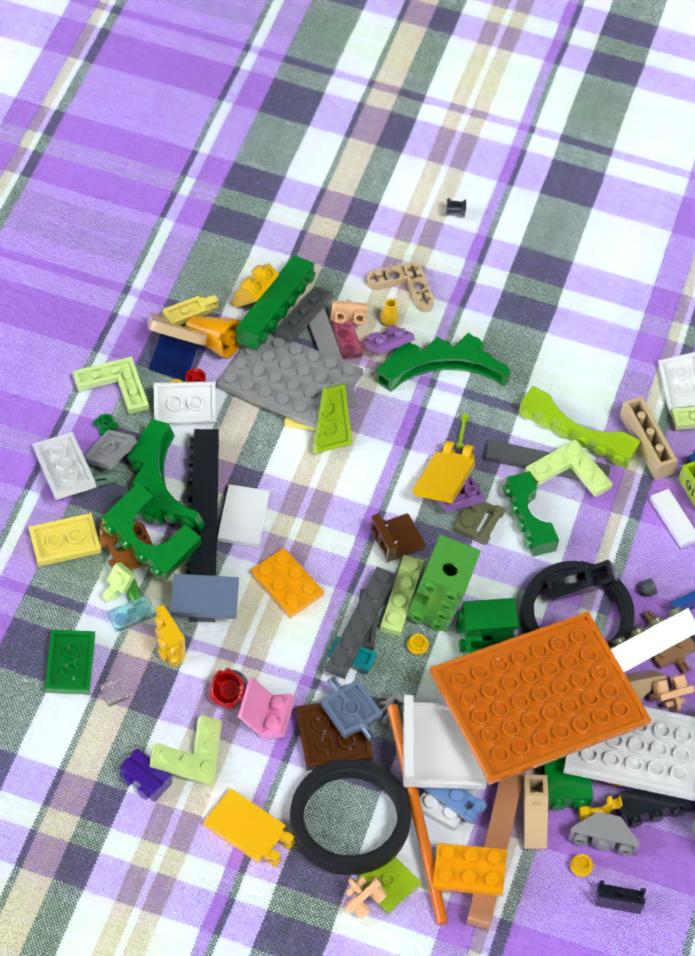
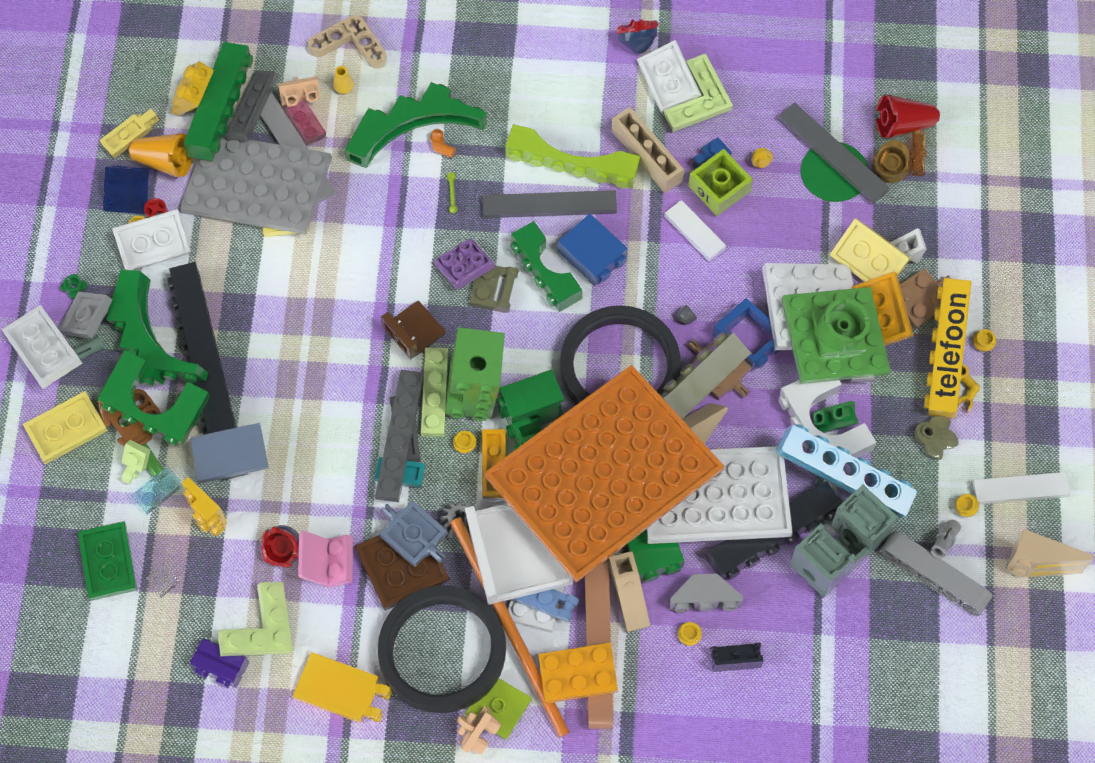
camera: 10 degrees left, 10 degrees up
yellowish green plate [73,357,149,414] -> none
tan beam [147,313,208,345] -> none
white tile [218,484,270,548] -> none
light orange plate [250,548,324,619] -> none
lime wing [313,383,352,454] -> none
medium lavender tile [362,325,415,354] -> none
yellow tile [413,441,475,504] -> none
yellowish green plate [525,439,613,497] -> none
black slope [546,560,618,601] -> none
yellow arm [578,796,623,821] -> none
light nougat hips [649,674,695,713] -> none
none -> orange arm [430,129,456,158]
none -> light orange plate [482,429,506,499]
none -> blue brick [558,214,628,286]
none -> dark blue hair [616,19,659,54]

